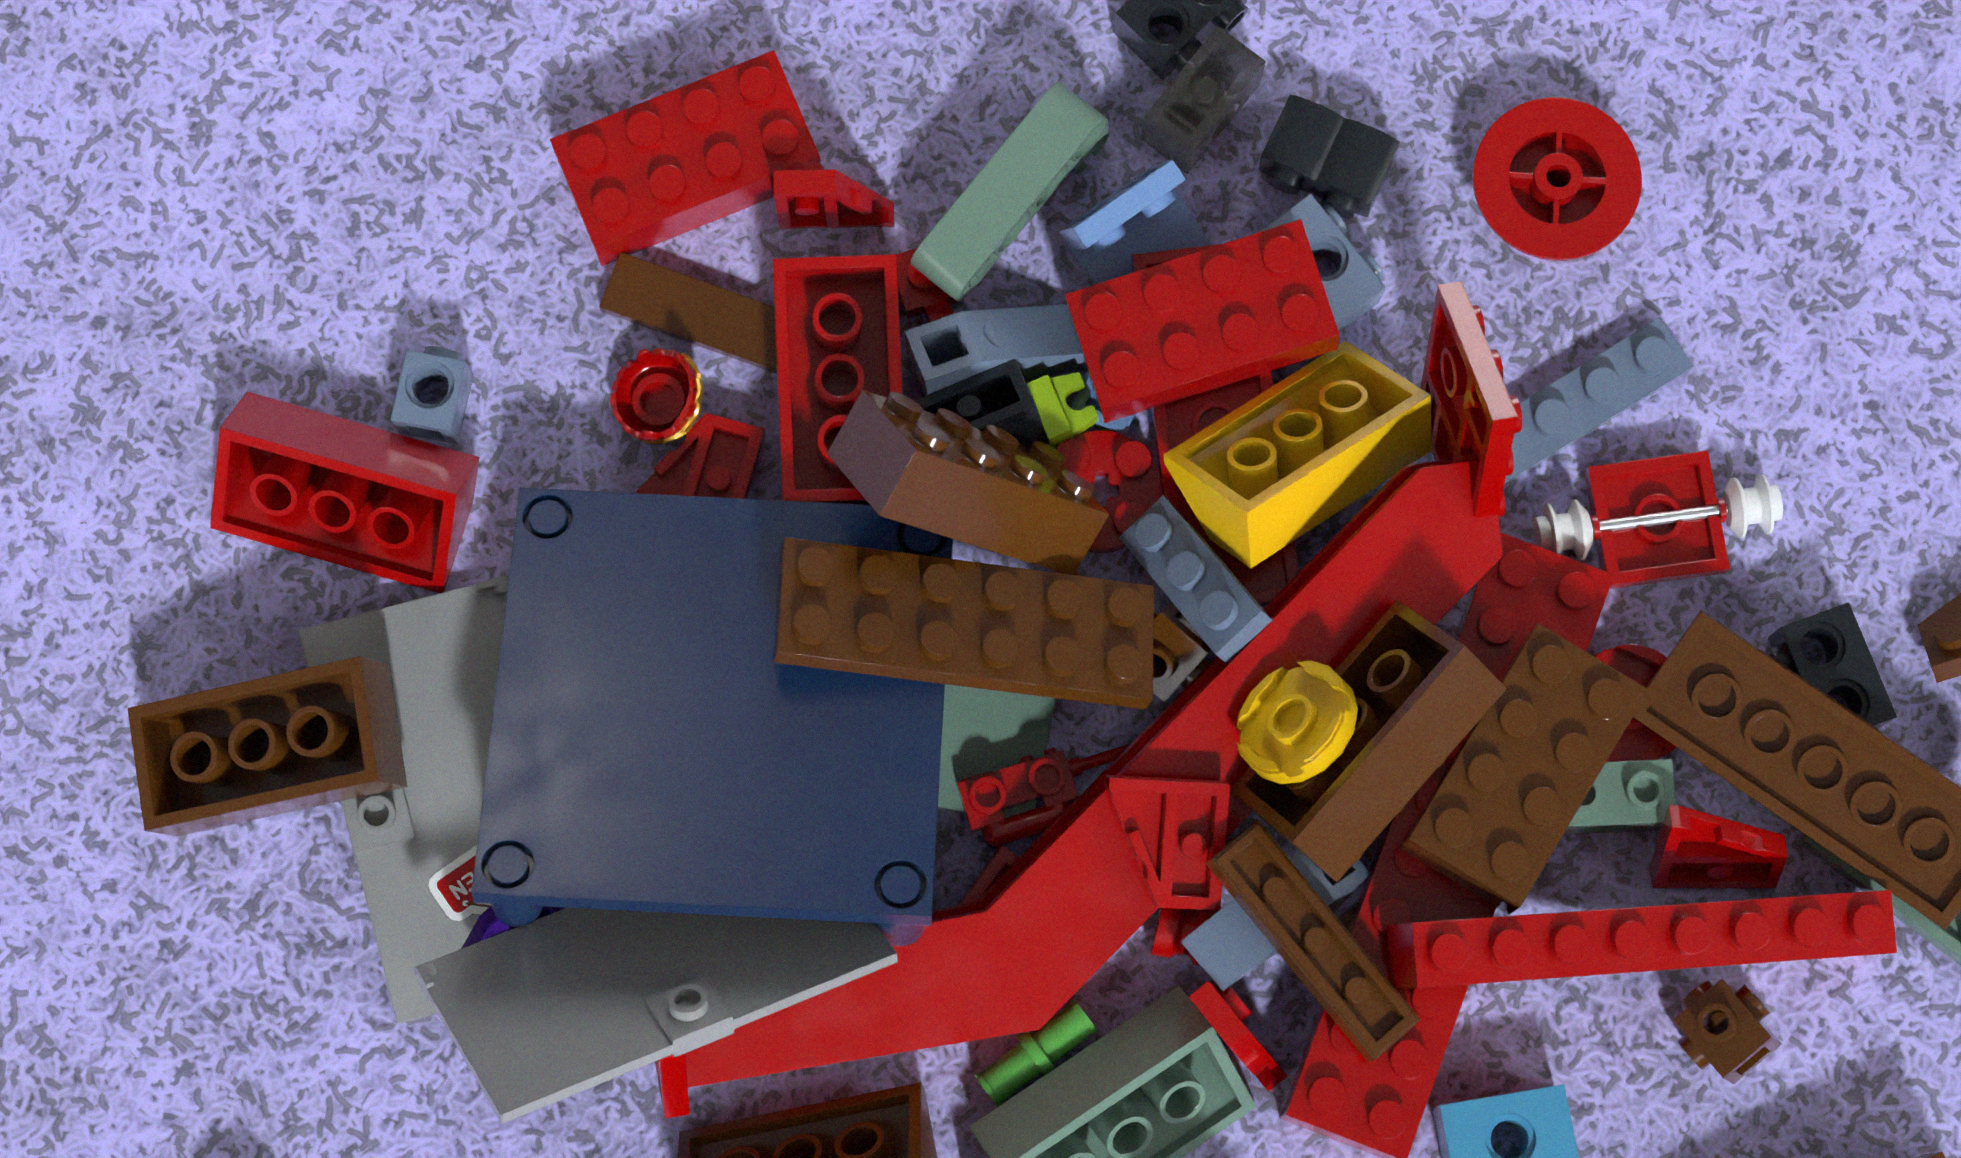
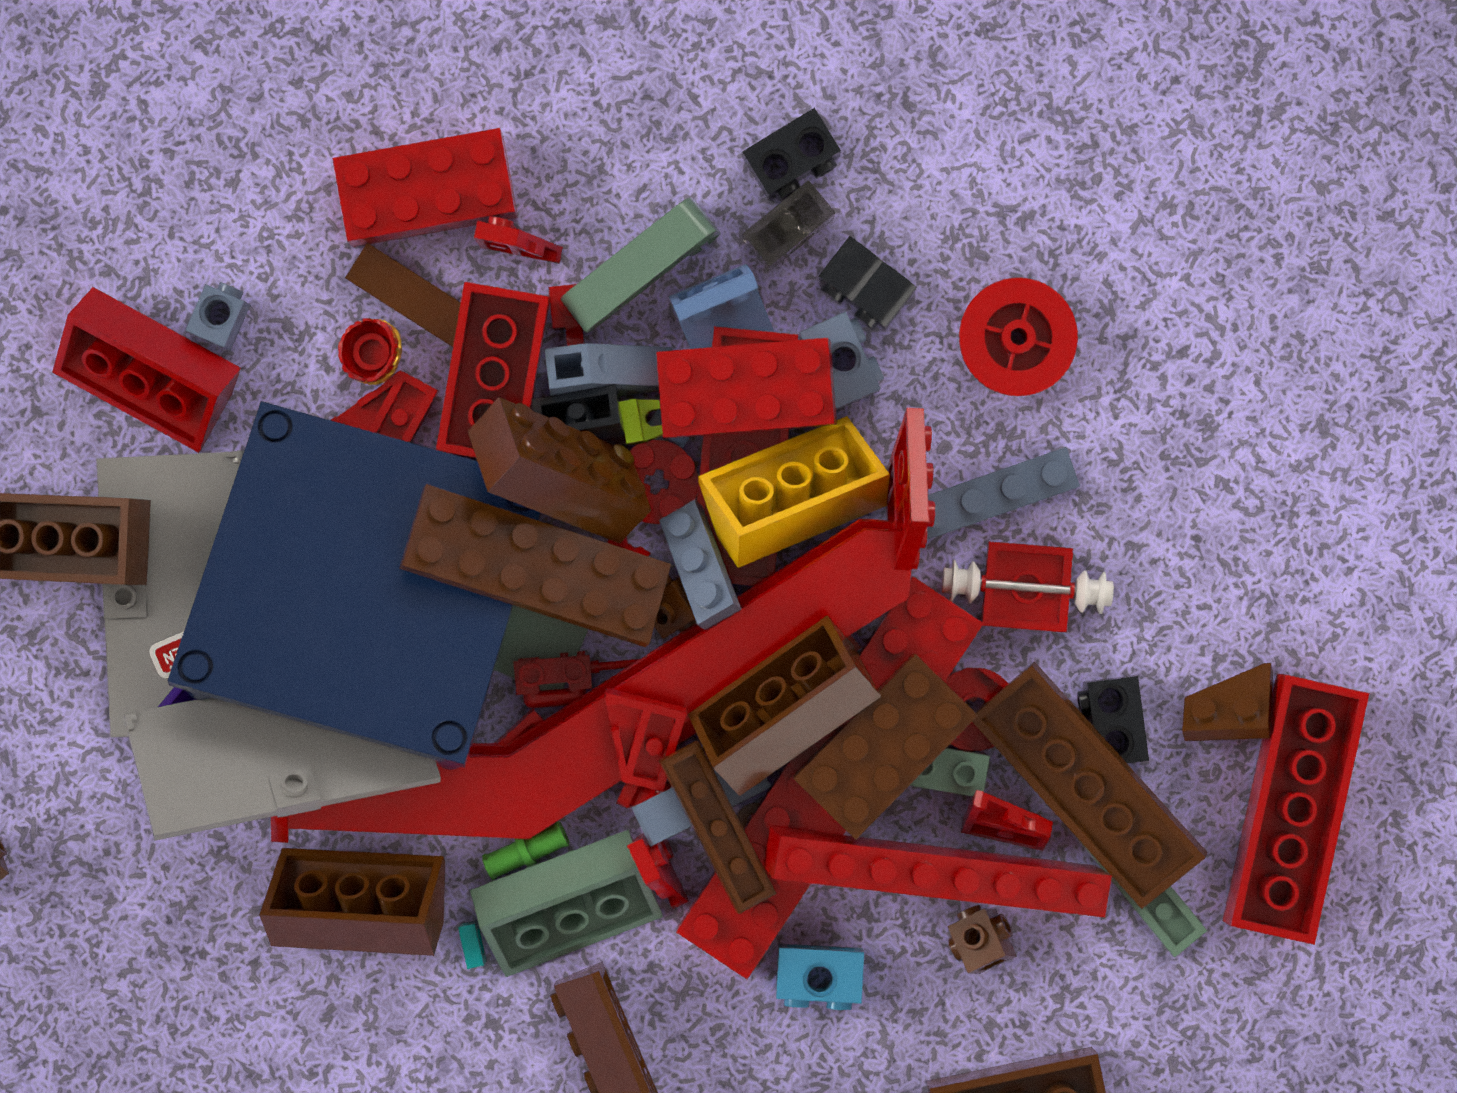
camera: 15 degrees right, 10 degrees up
yellow tile [1236,660,1358,784] -> none

